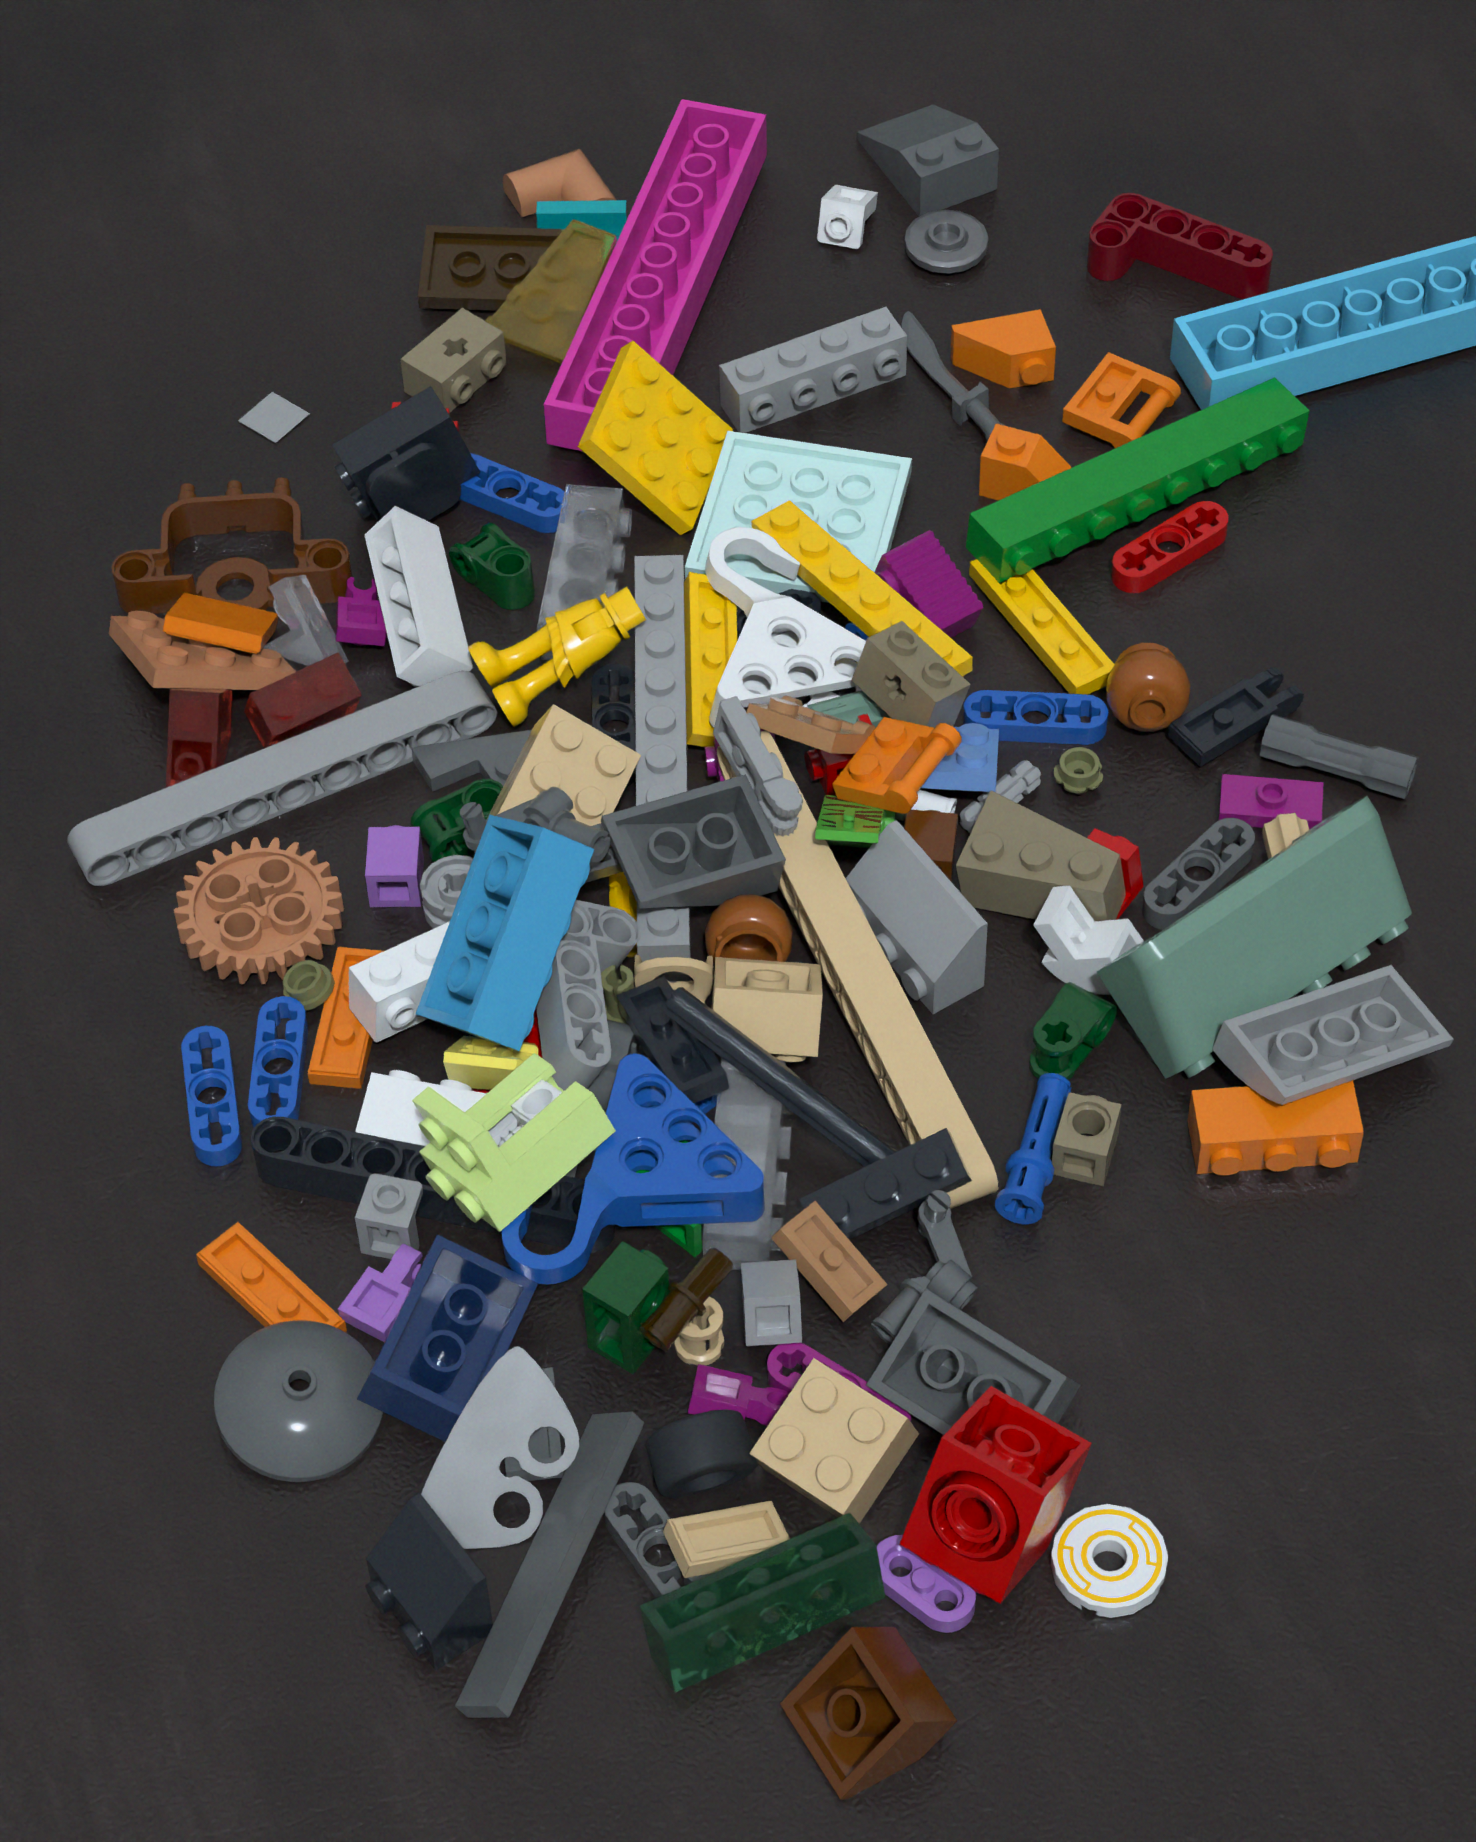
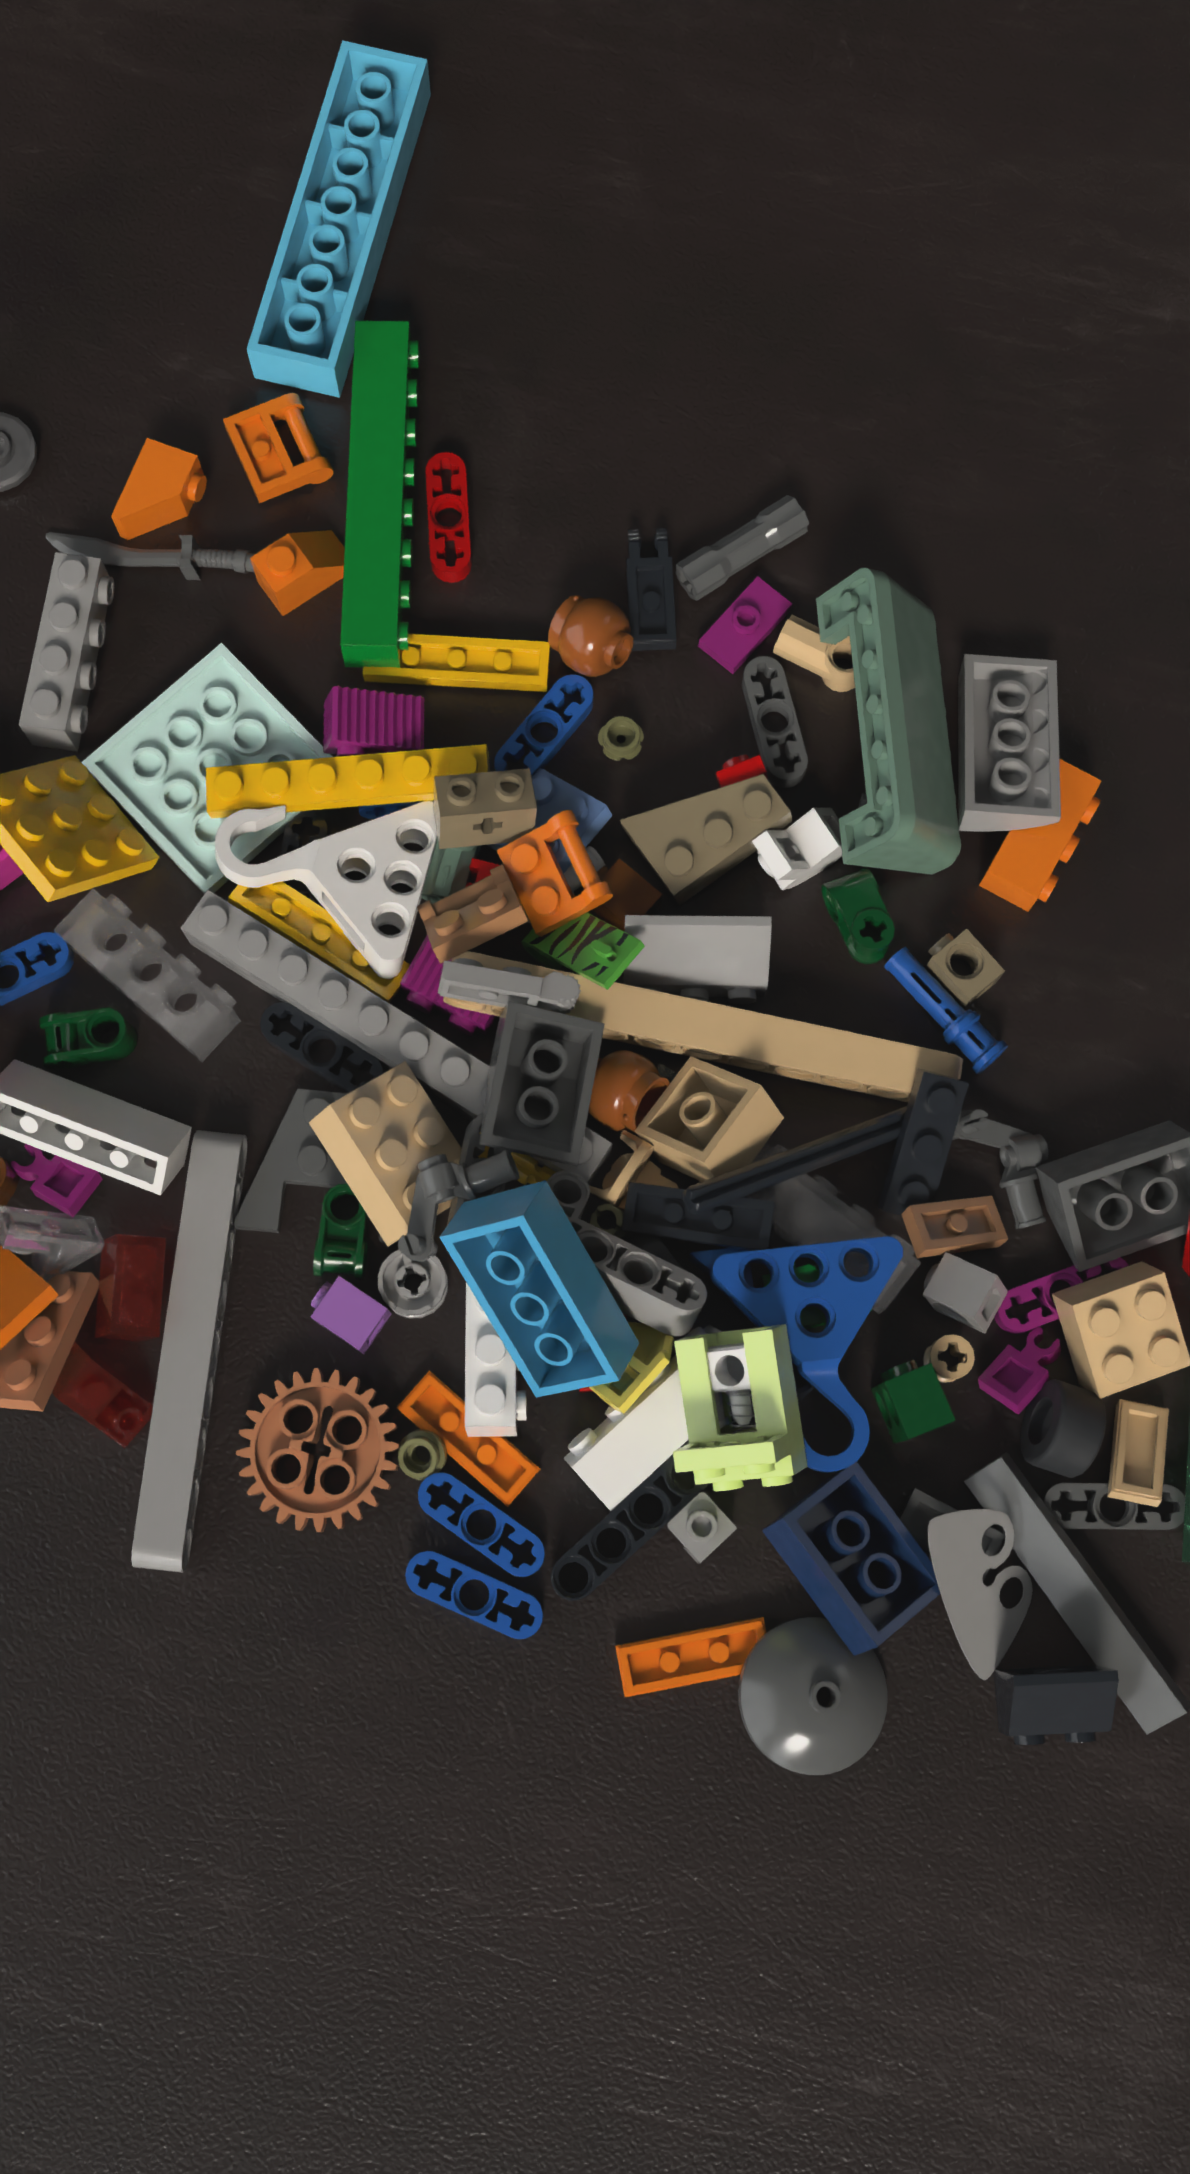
camera: 60 degrees left, 25 degrees up
medium lavender plate [338,1243,423,1342] -> none
yellow piece [468,587,646,727] -> none
dark brown axle [639,1248,733,1351] -> none
light grey axle [959,760,1041,833] -> none
dark red beam [1087,193,1273,299] -> none

